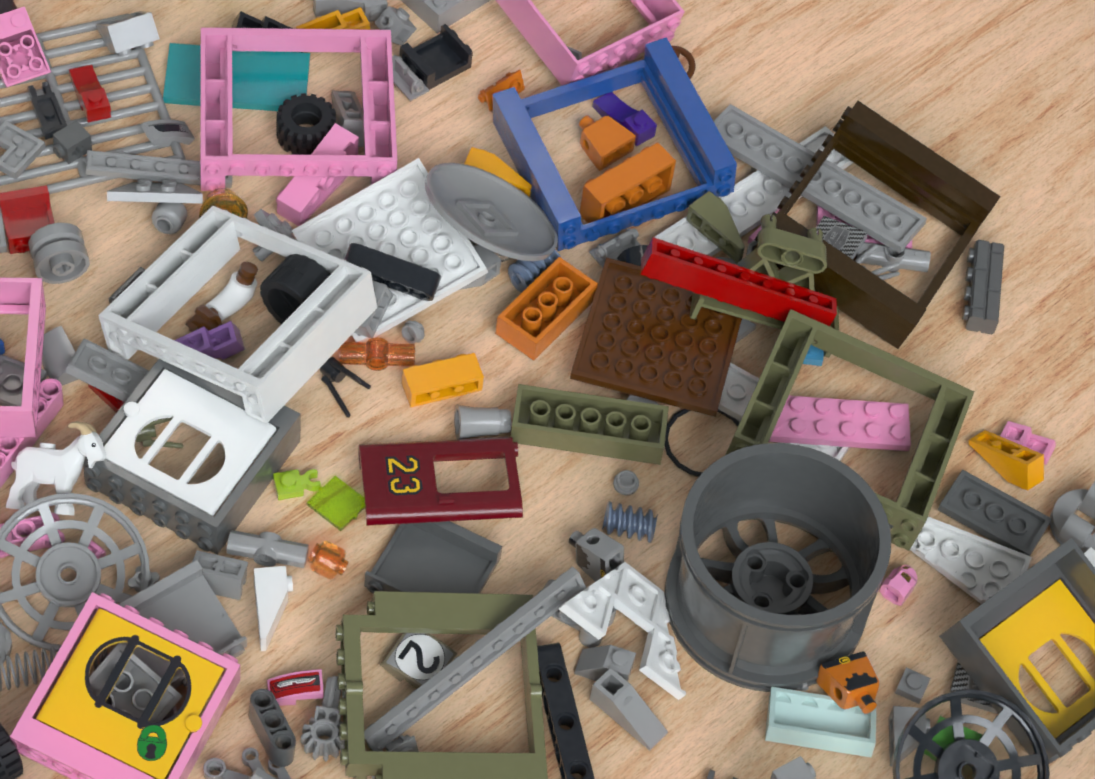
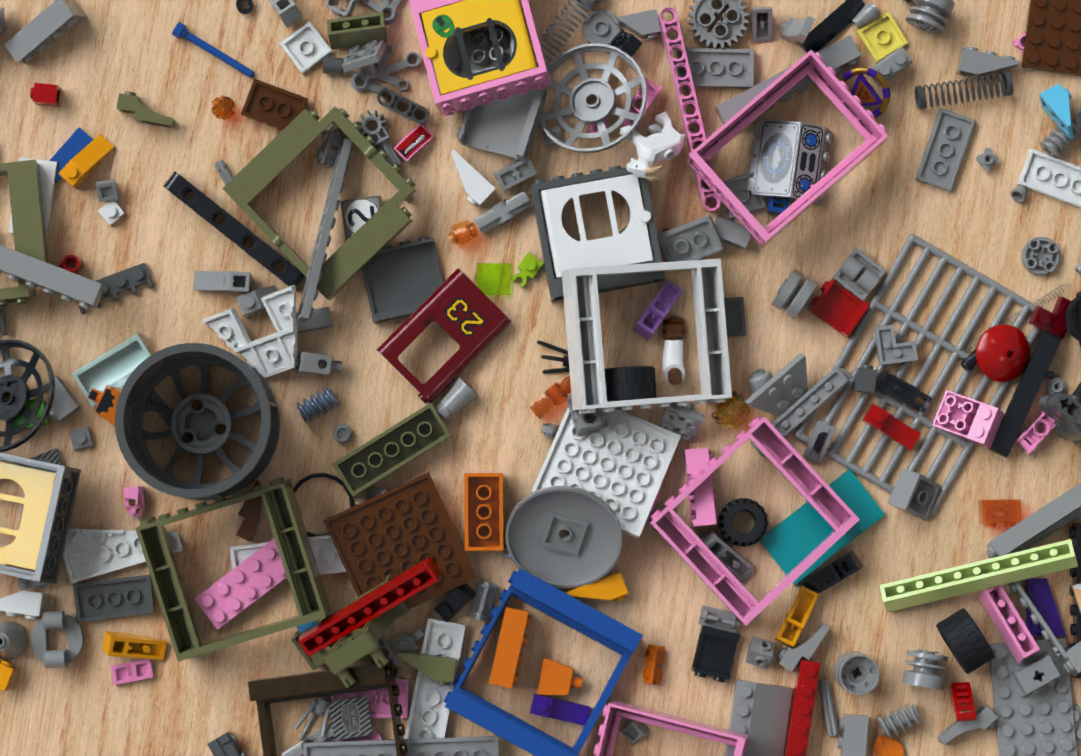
camera: 145 degrees right, 30 degrees up
black beam [344,243,441,301] -> none
light orange brick [402,353,484,408] -> none

